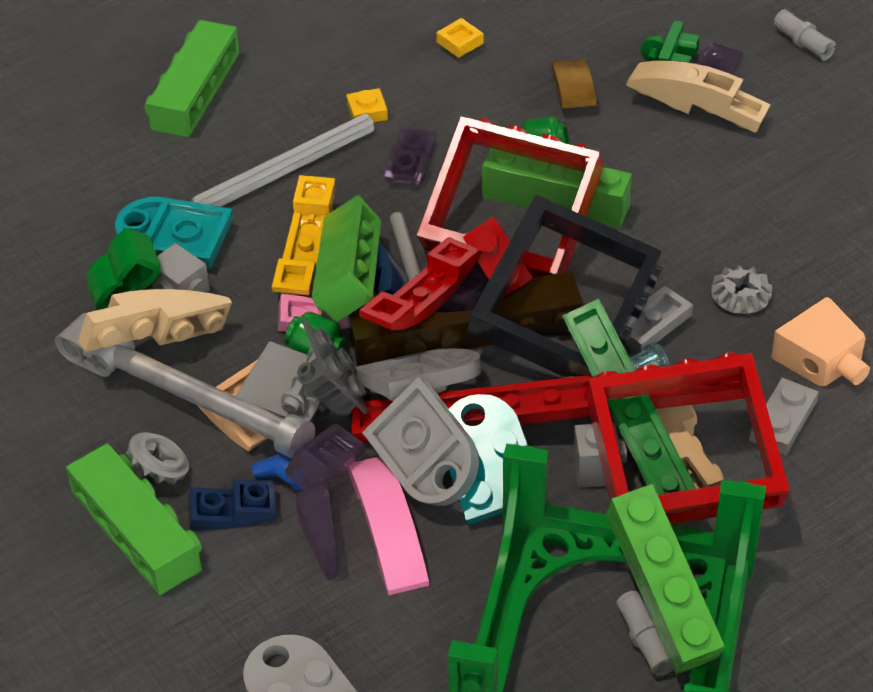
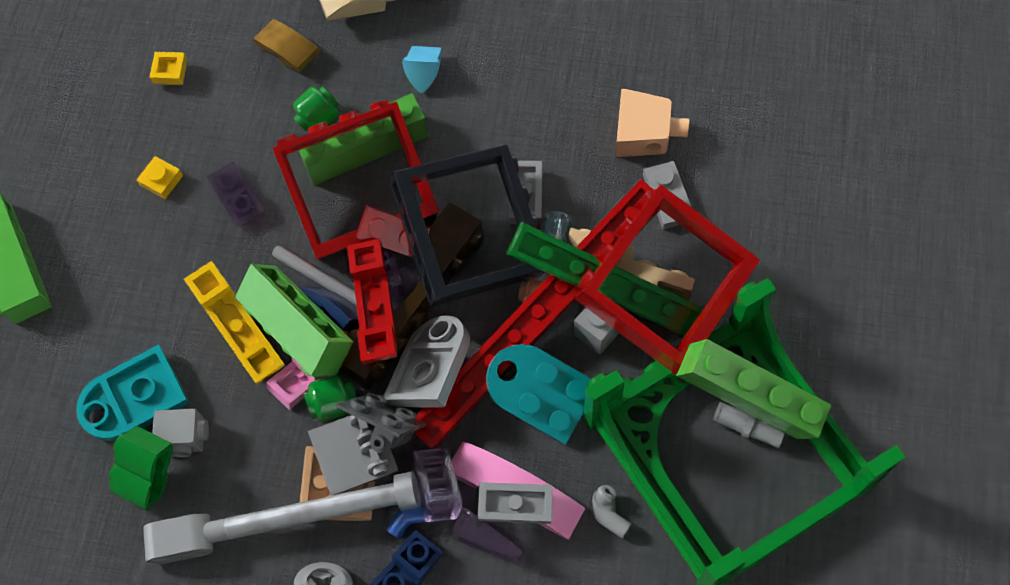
camera: 40 degrees left, 20 degrees up
tan slope [78,289,232,352] -> none
light grey axle [191,114,374,207] -> none
light grey plate [362,376,479,506] -> none
light grey gear [711,265,772,314] -> none
none -> medium azure tile [402,46,442,93]
none -> light grey plate [478,482,552,524]
none -> light grey arm [592,485,632,538]

